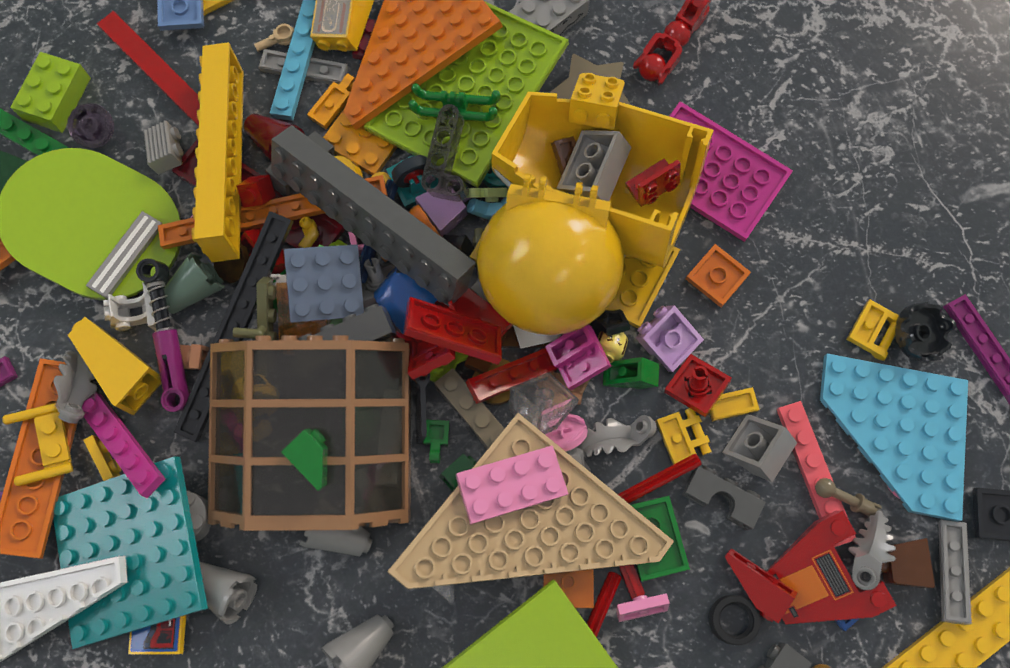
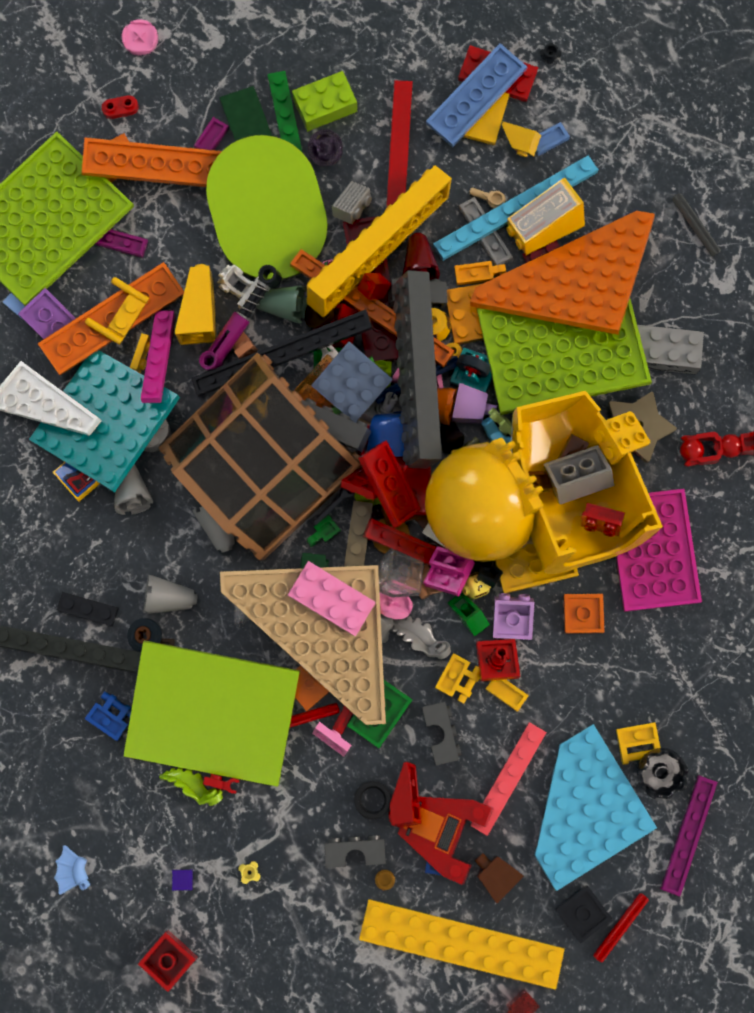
camera: 50 degrees right, 5 degrees up
light grey plant [54,350,97,424] -> none
light grey tile [86,211,162,299] -> none
olive plate [233,277,277,376] -> none
green slope [281,428,328,491] -> none
yellow arm [298,216,319,248] -> none
green piece [408,84,501,122] -> none
clear smoke beam [421,104,469,202] -> none
red axle [617,454,702,504] -> none
light grey slope [722,414,797,482] -> none
dark tan pin [815,478,882,517] -> none
light grey plant [848,510,896,590] -> none
light grey tile [938,520,972,625] -> none

